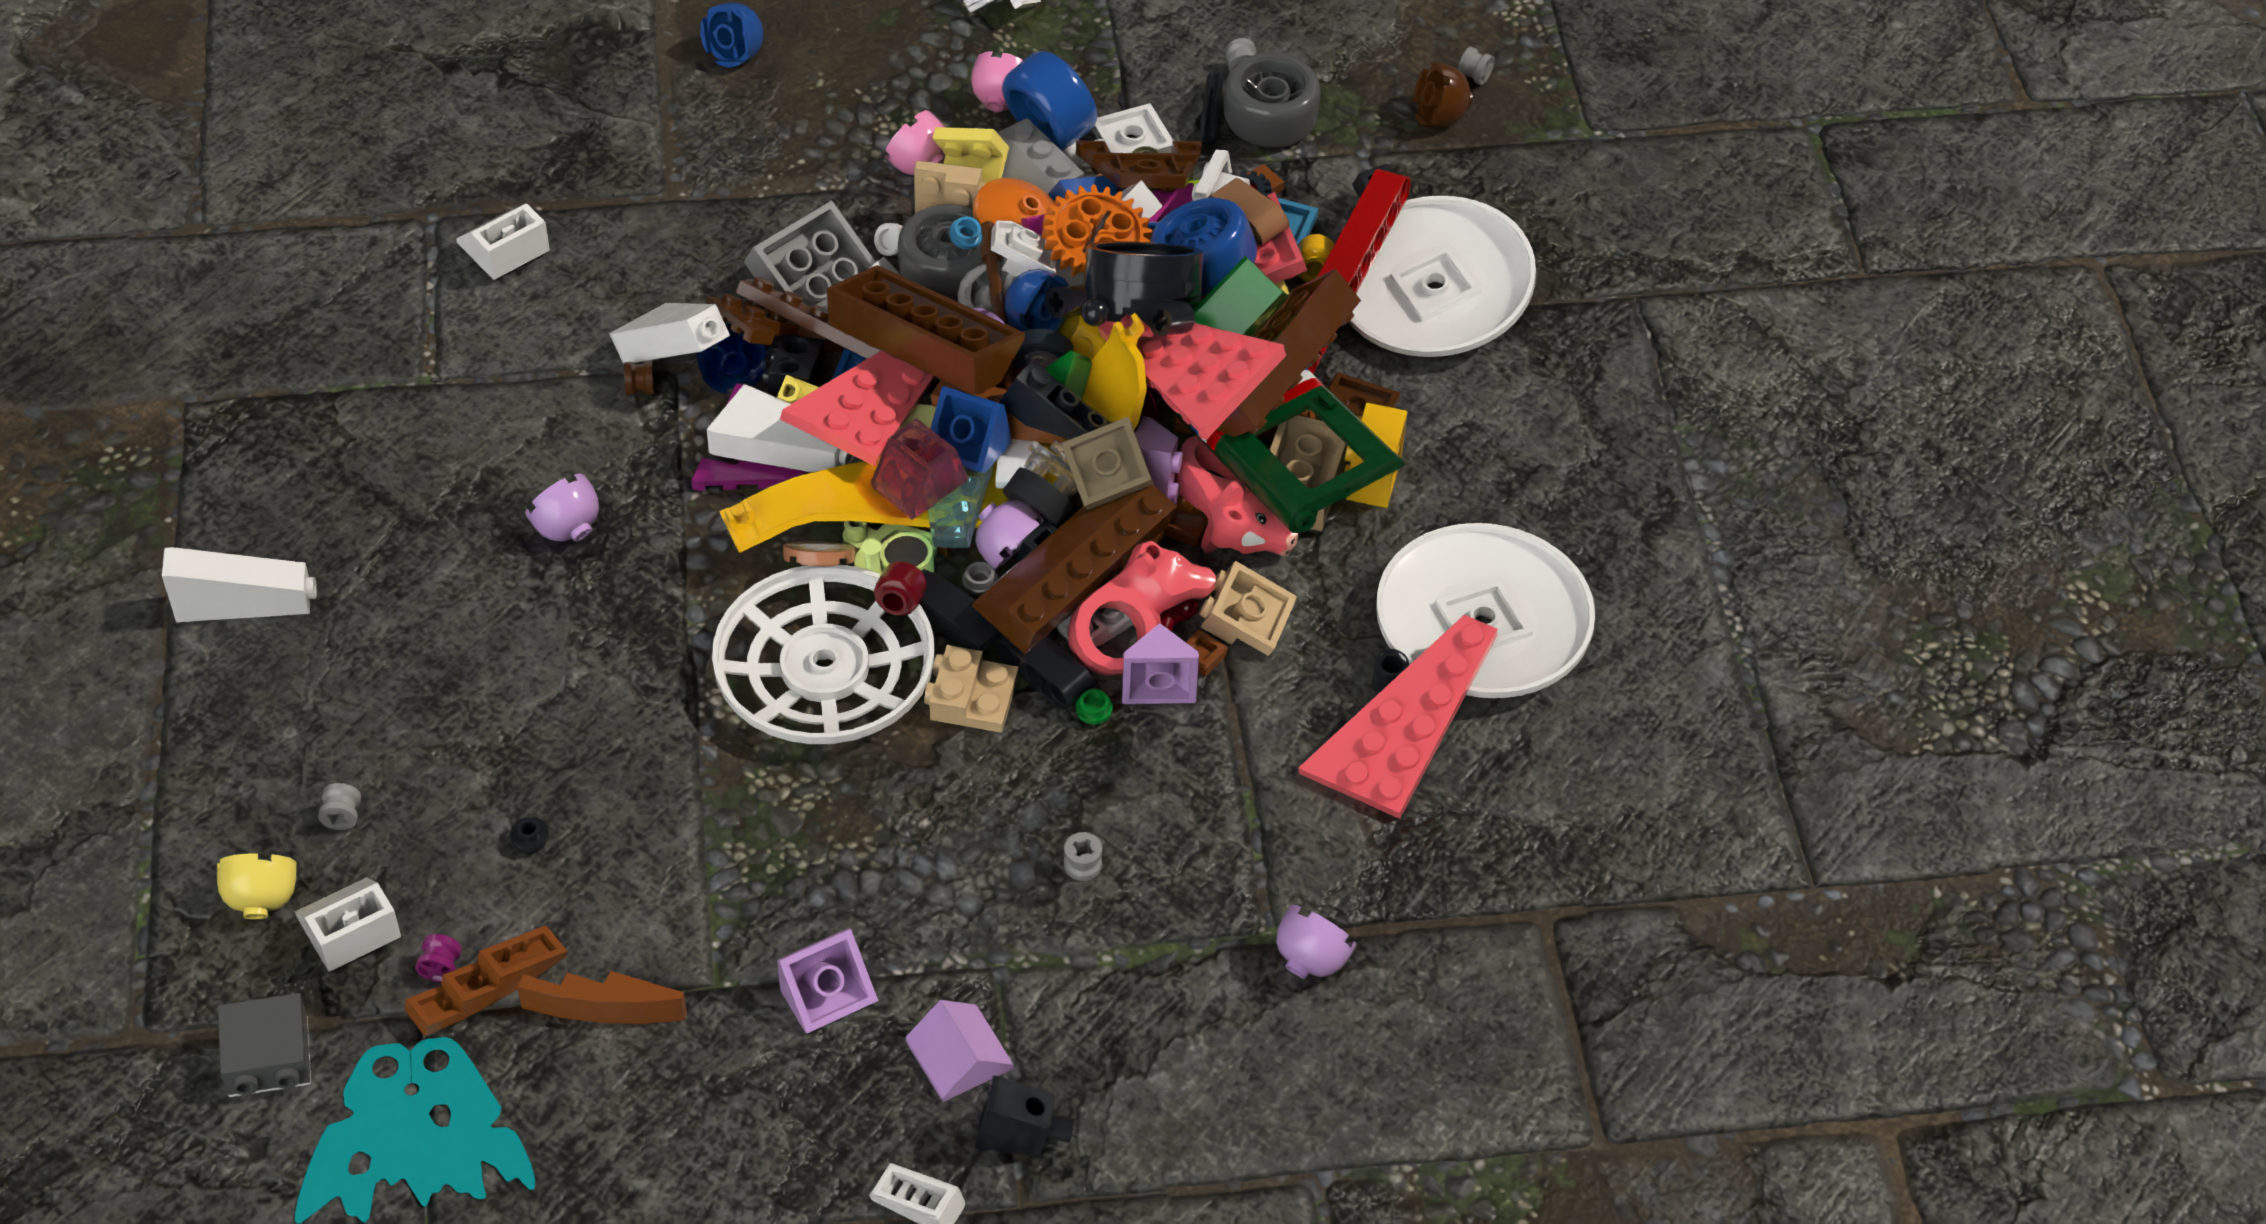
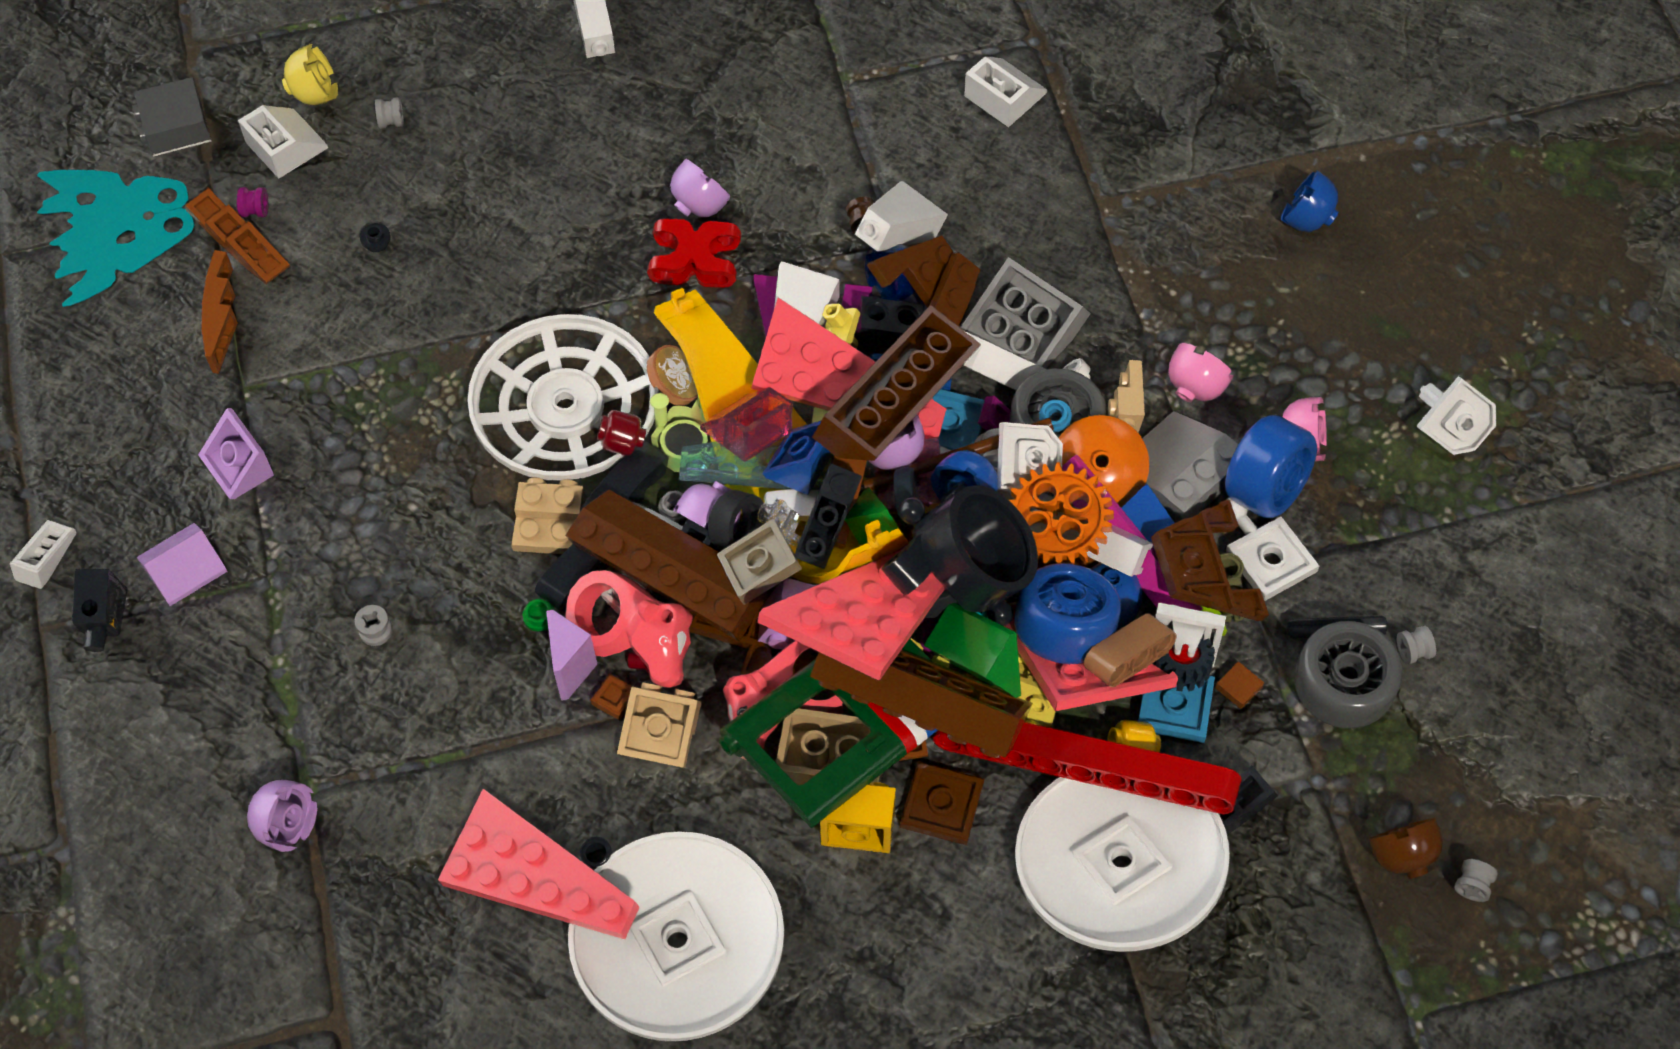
camera: 85 degrees right, 10 degrees up
light yellow bracket [932,127,1009,183] -> none
none -> red piece [647,219,741,288]

